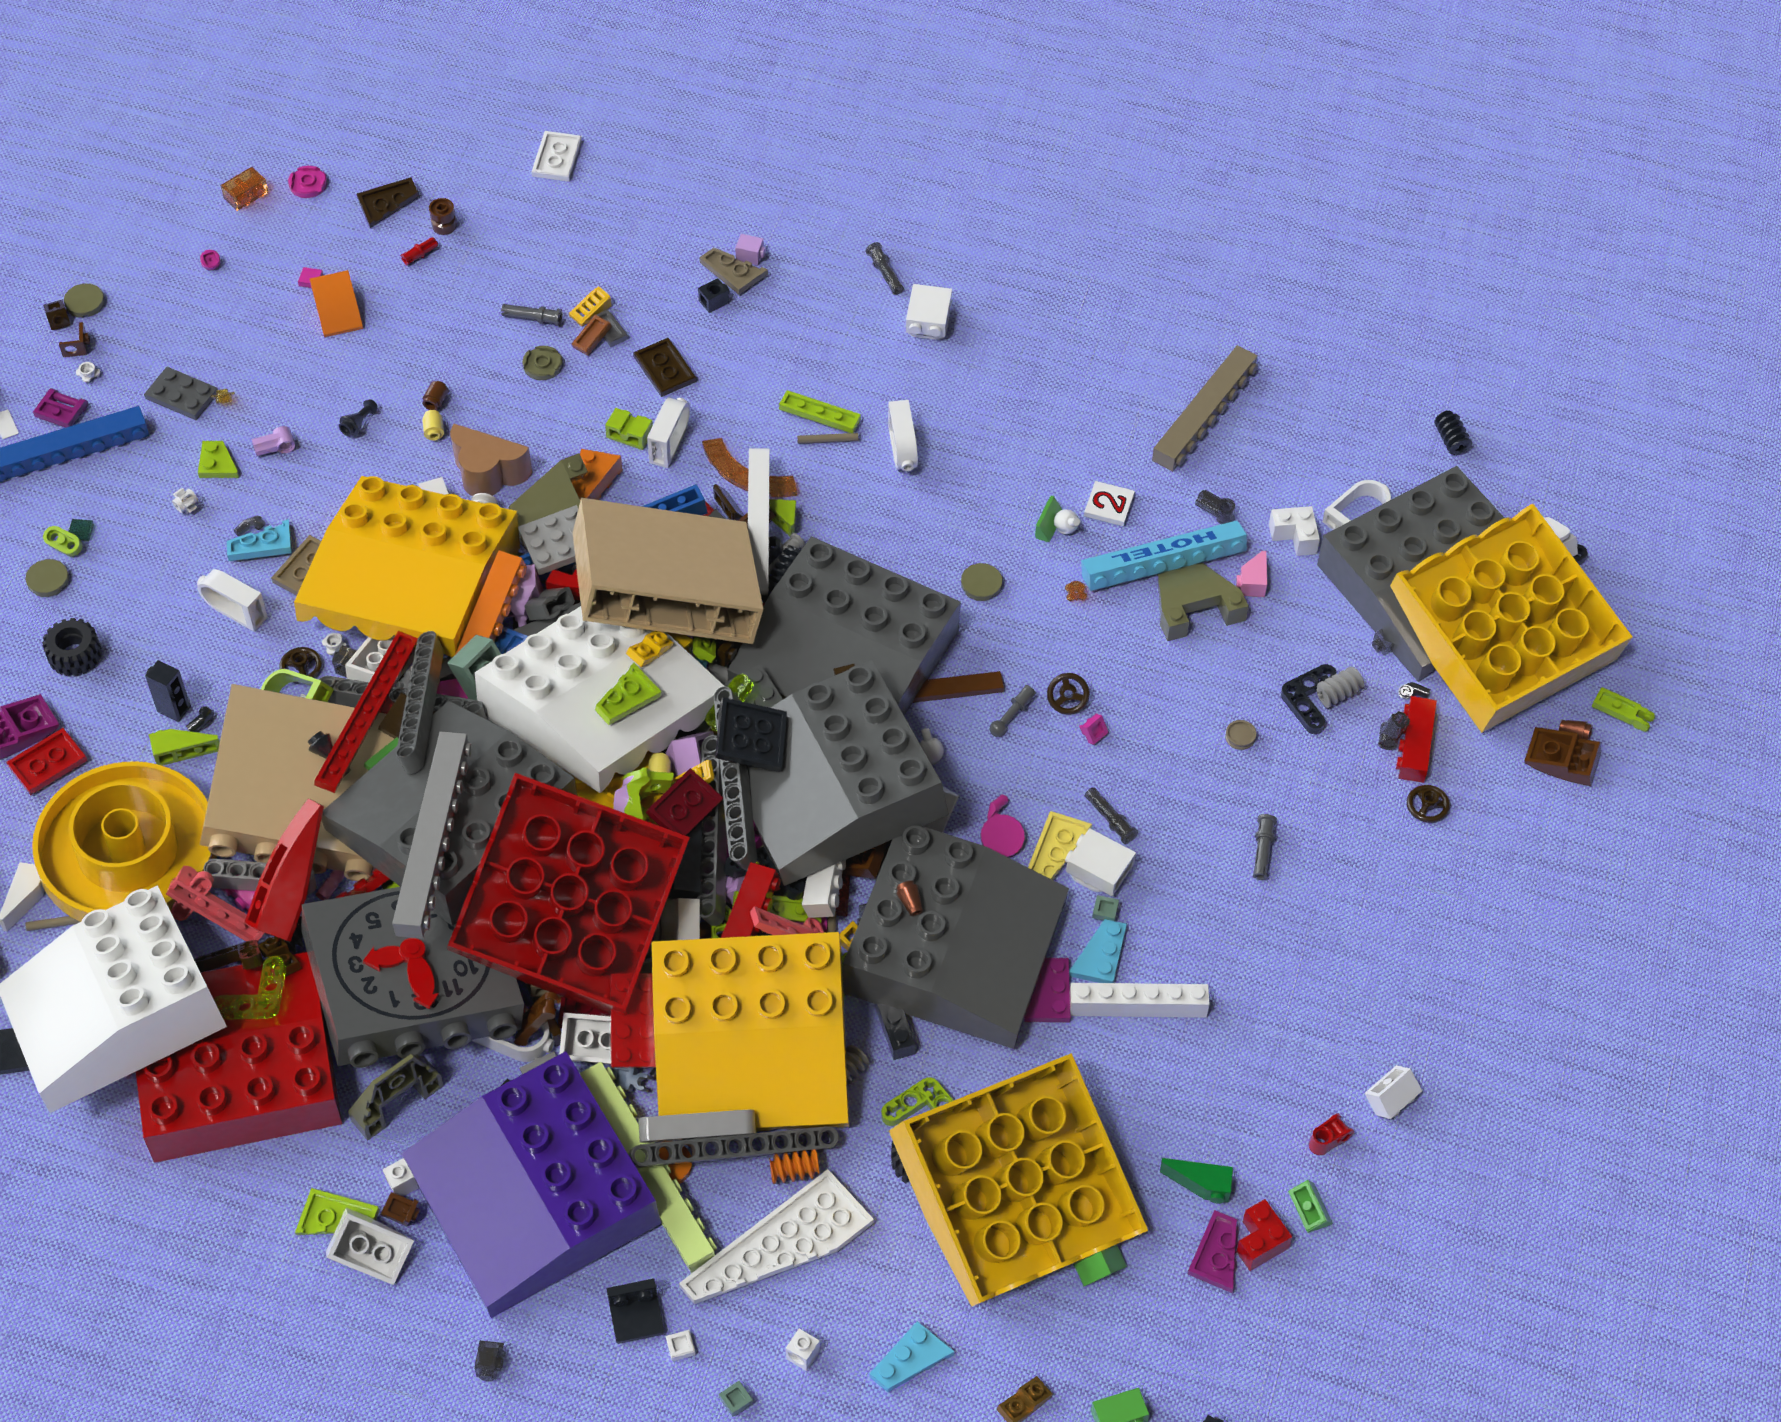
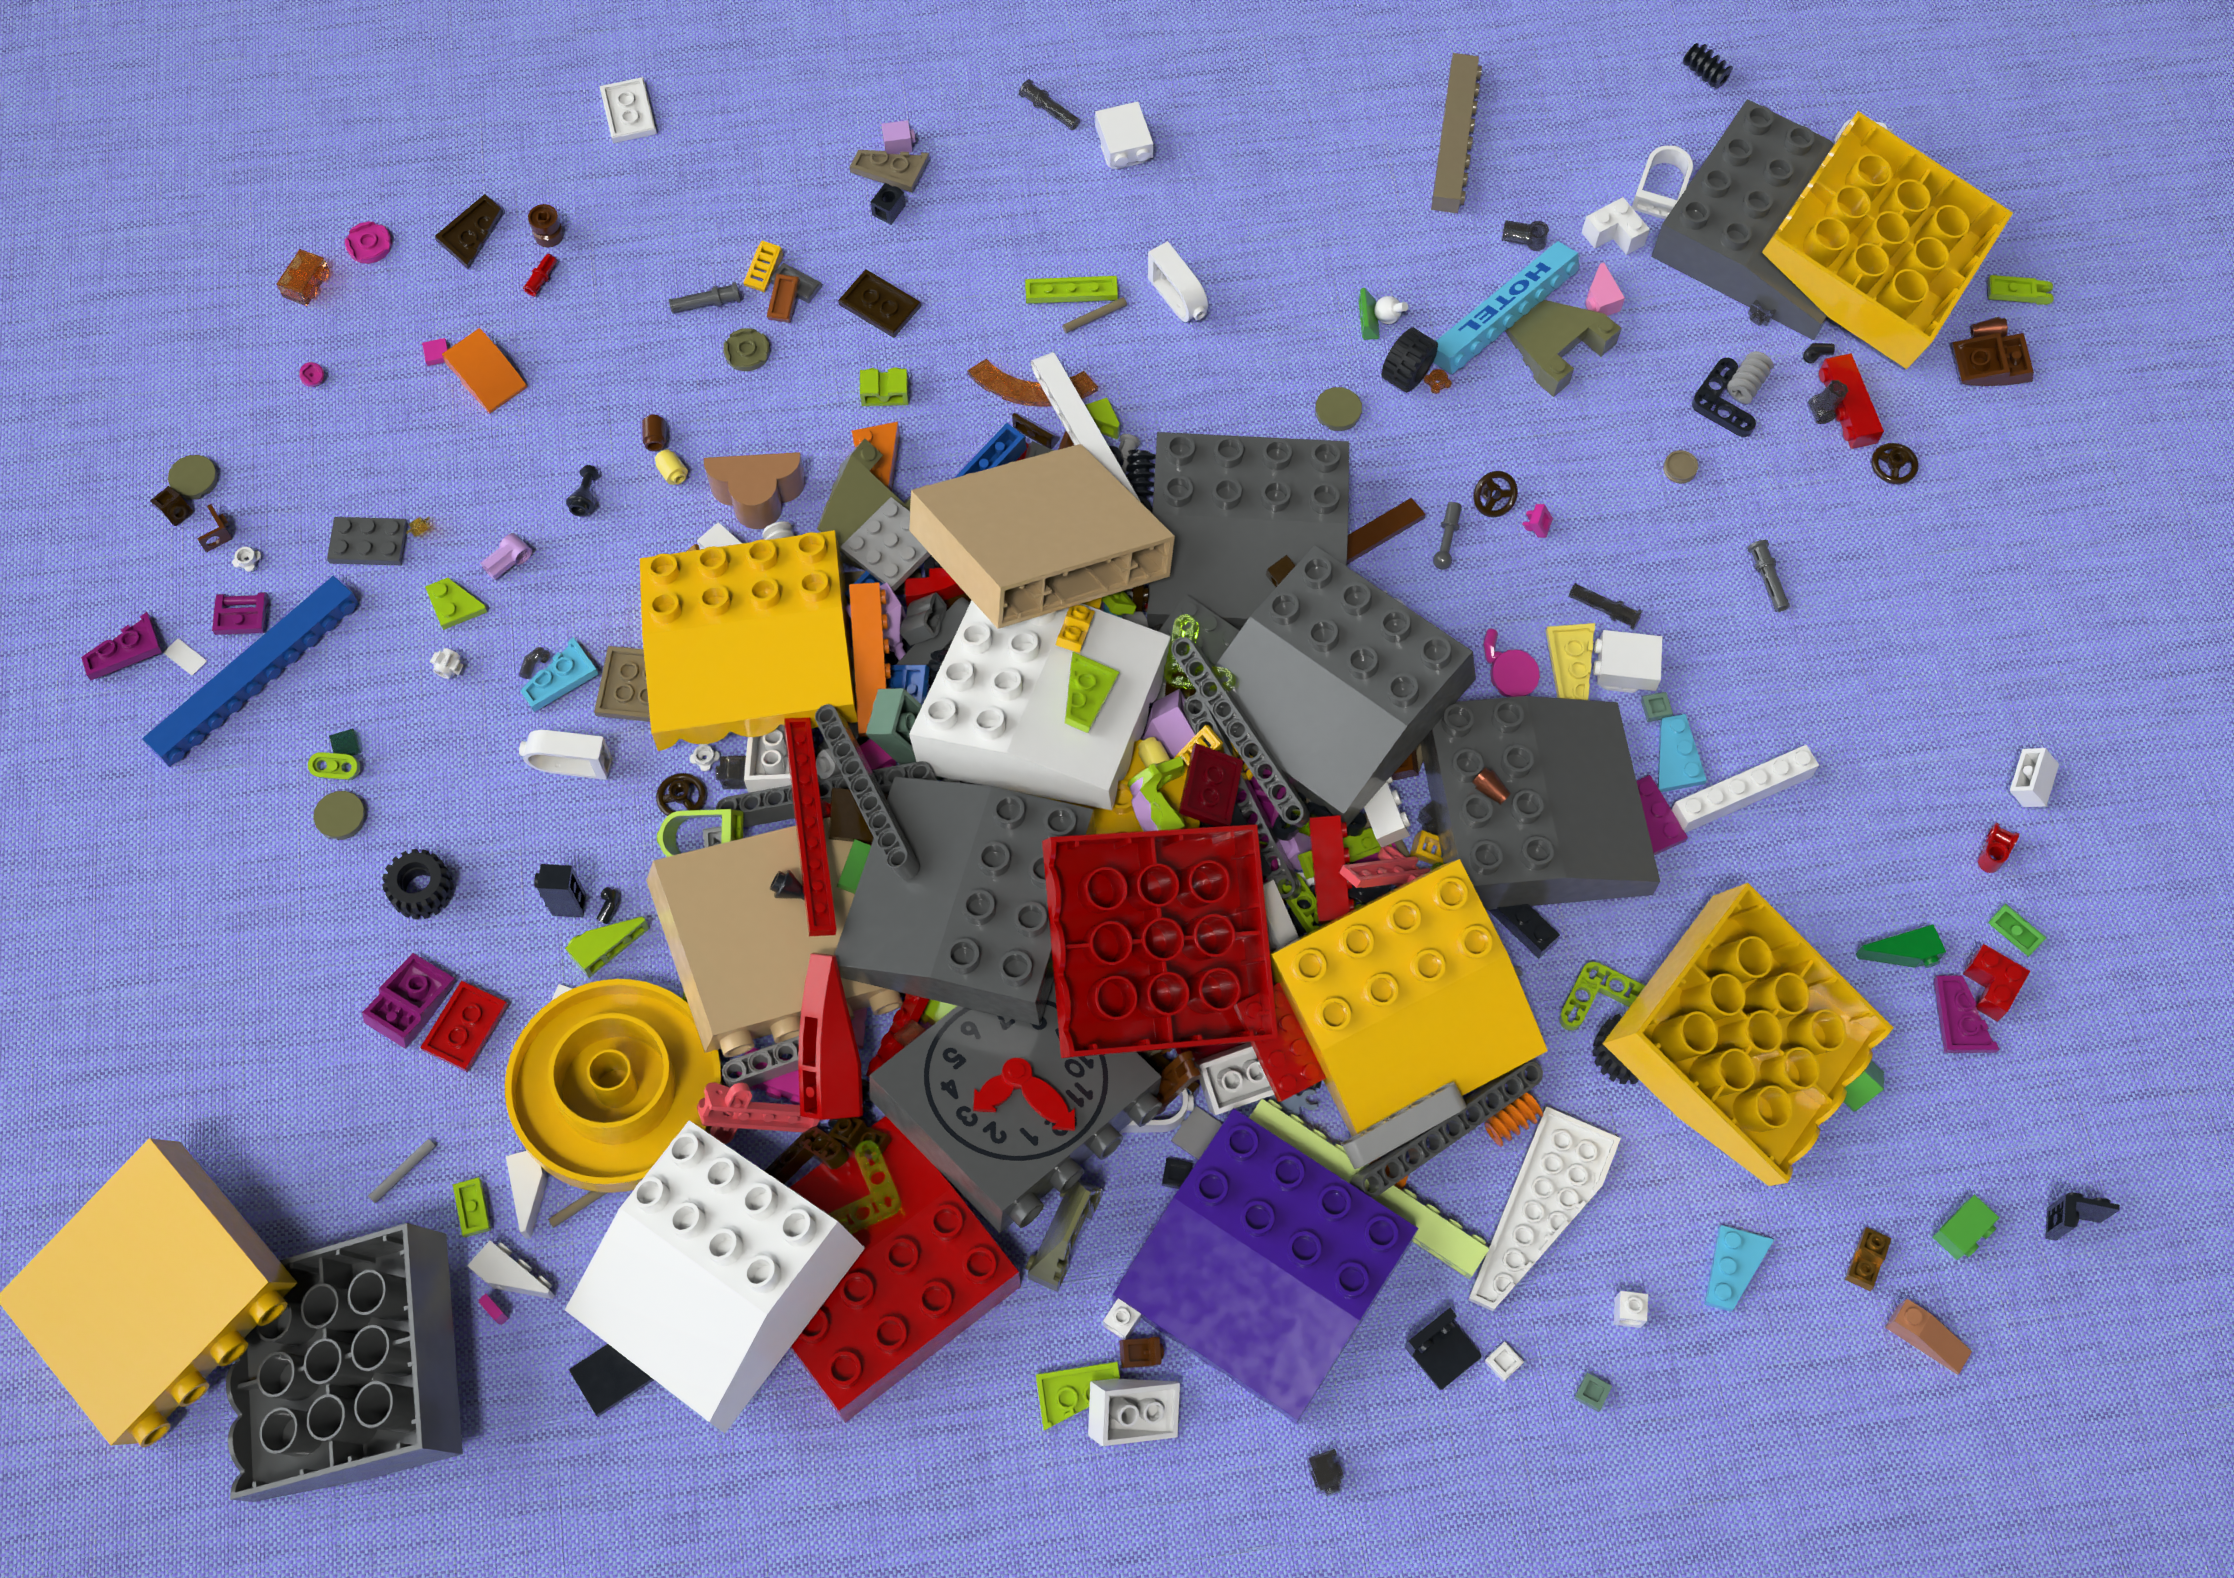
camera: 25 degrees left, 10 degrees up
light grey brick [392,732,472,939] -> none
white window [647,397,690,468] -> none
black plate [715,697,787,772] -> none
white tile [1084,481,1135,526] -> none
none -> black tyre [1381,327,1438,393]

